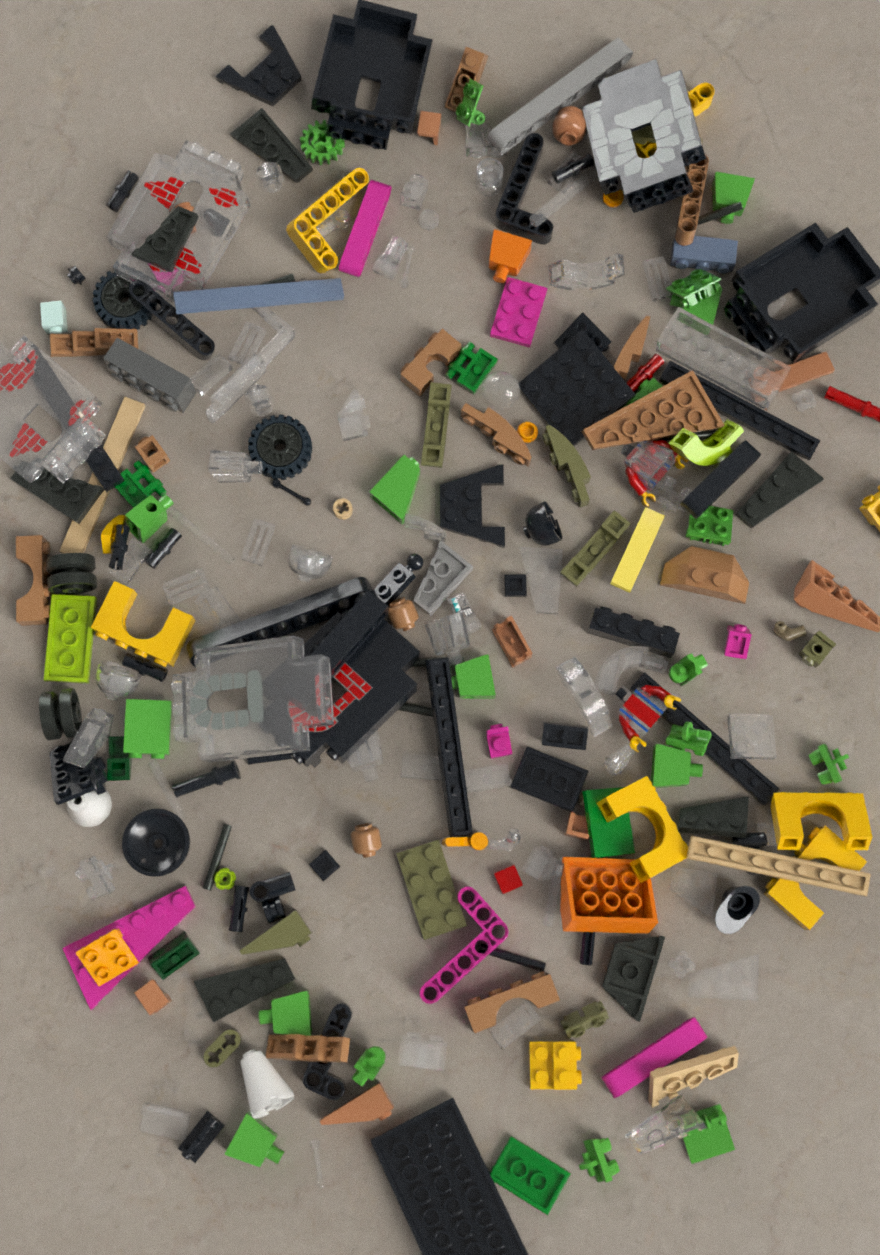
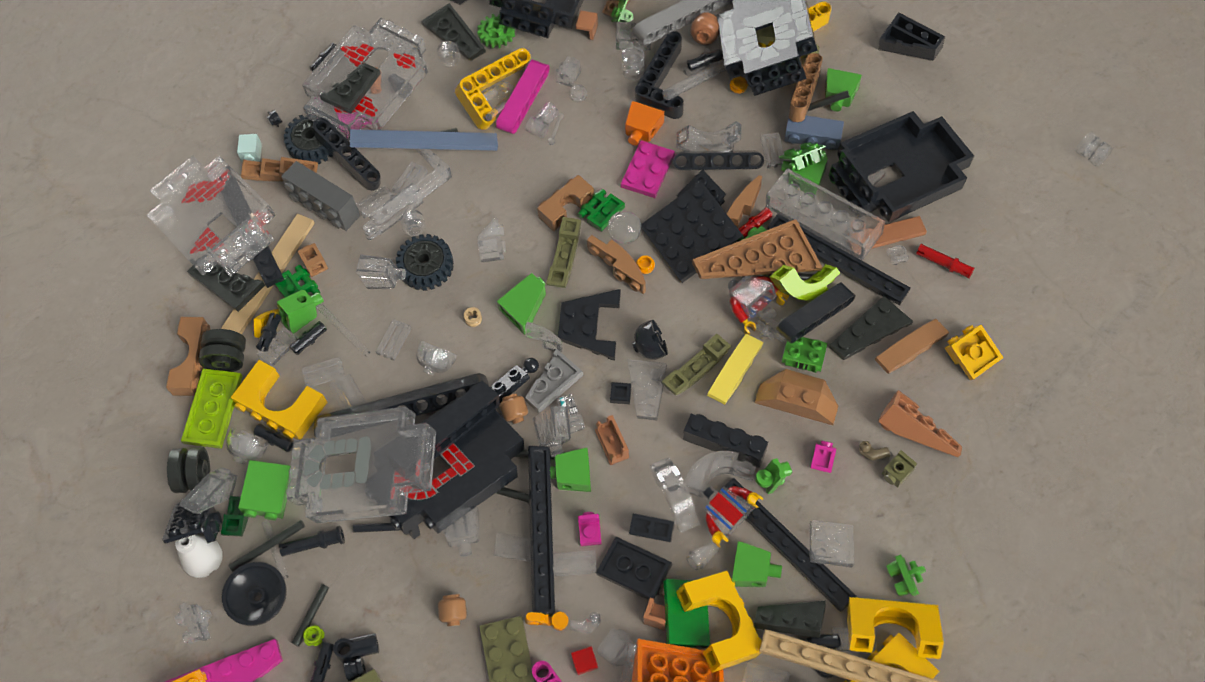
camera: 10 degrees right, 15 degrees down
black hinge [272,479,311,506] -> none
black tile [309,850,341,881] -> none
olive slope [542,425,591,508] -> none
bright green hips [665,721,711,756] -> none
none -> pearl dark grey bar [229,520,305,572]
none -> clear bar [485,94,511,121]
none -> black beam [673,150,764,170]
none -> medium nougat slope [875,319,949,374]
none -> black wedge [878,12,945,61]

